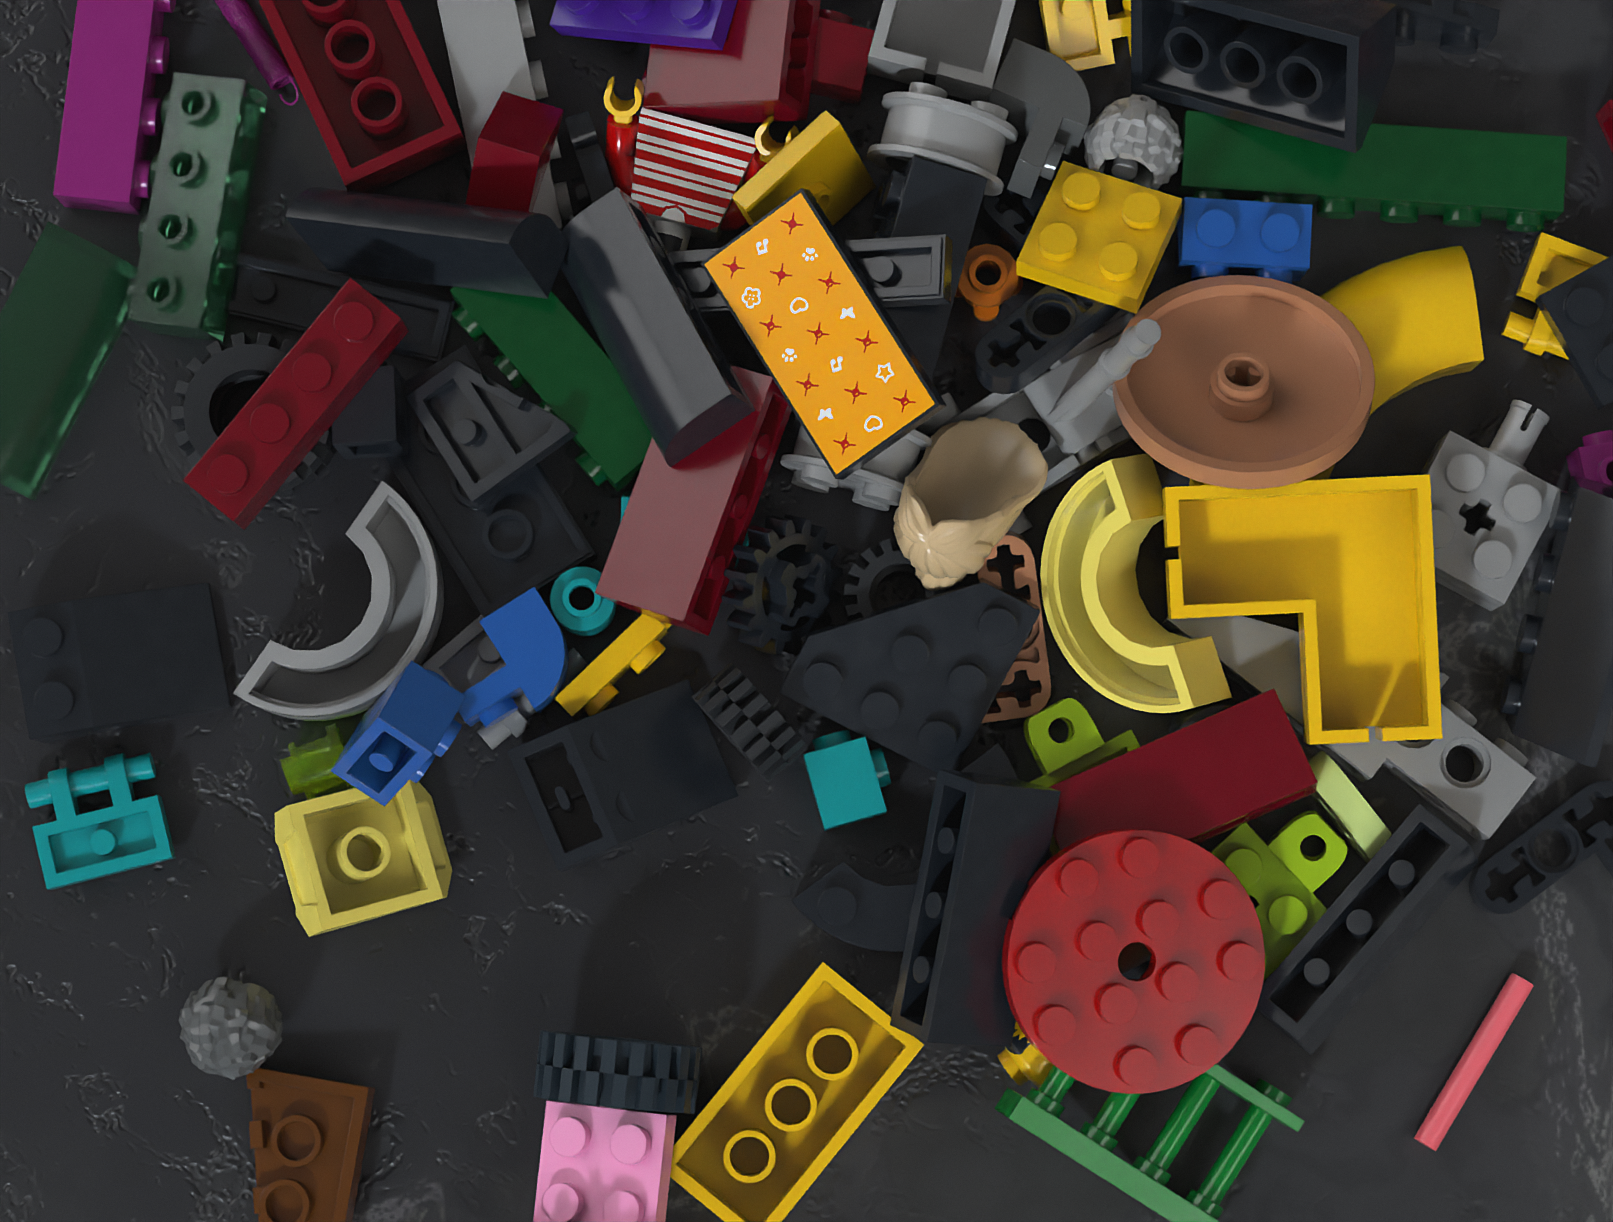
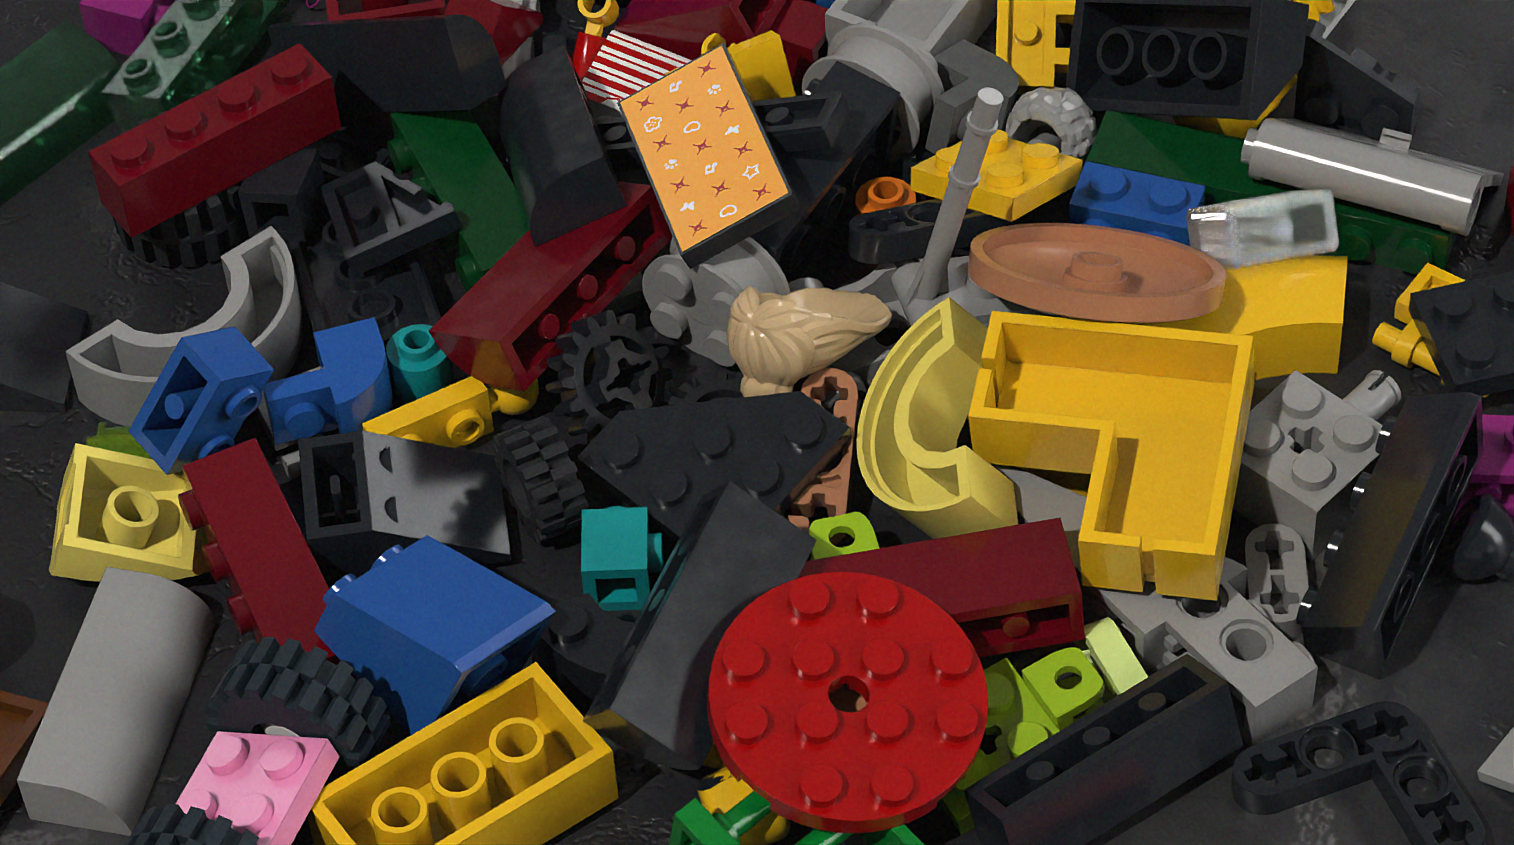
camera: 20 degrees right, 35 degrees down
none -> light grey brick [17,567,217,836]
none -> dark red brick [178,438,357,679]
none -> blue slope [314,535,556,736]
none -> clear brick [1186,188,1339,270]
none -> light grey door [1241,118,1504,236]
none -> light grey beam [1243,523,1309,639]

